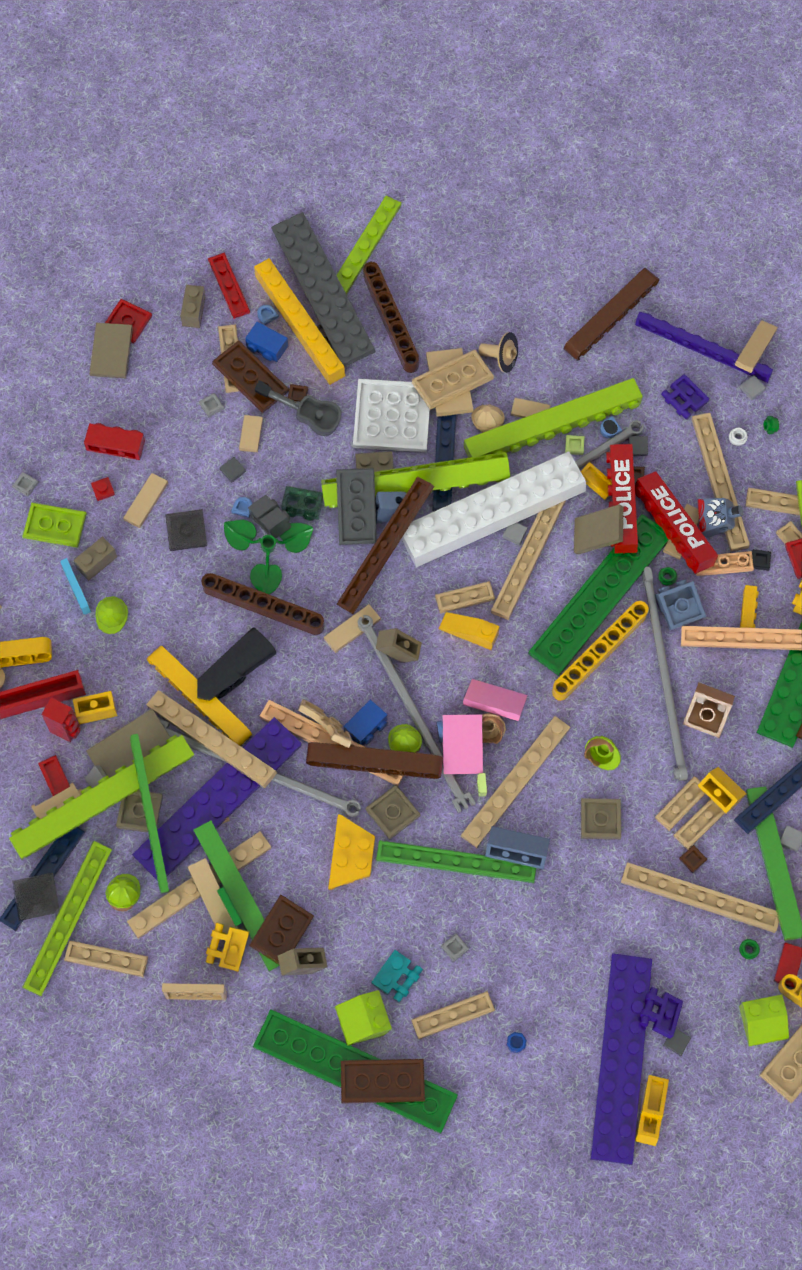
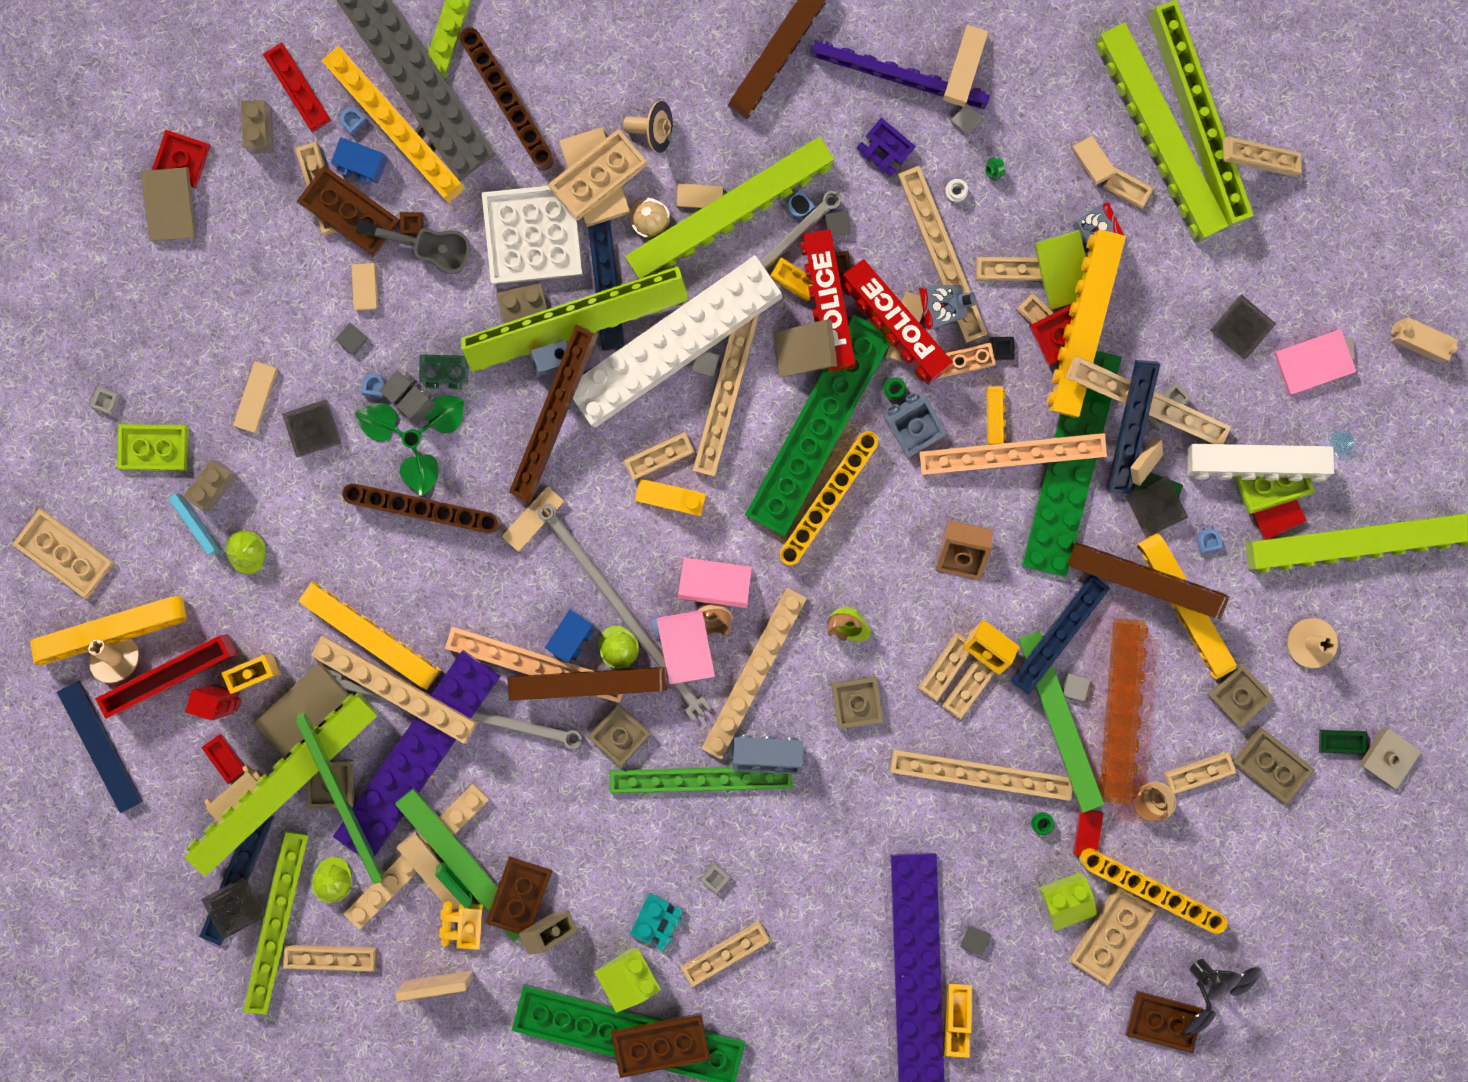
camera: 10 degrees left, 20 degrees up
red brick [84,423,145,460] -> none
light grey tile [84,765,107,788] -> none
red plate [91,477,115,501] -> none
black panel [197,627,277,701] -> none
light grey tile [199,393,224,418] -> none
tan tile [298,699,352,748] -> none
yellow wing [328,814,375,890] -> none
dark grey tile [336,468,377,545] -> none
dark tan brick [376,628,422,663] -> none
yellowish green tile [477,773,487,797] -> none
blue tile [506,1032,527,1053] -> none
yellowish green tile [565,435,585,455] -> none
dark purple plate [640,987,683,1039] -> none
light grey hinge [642,567,688,781] -> none
reddish brown tile [679,845,708,873] -> none

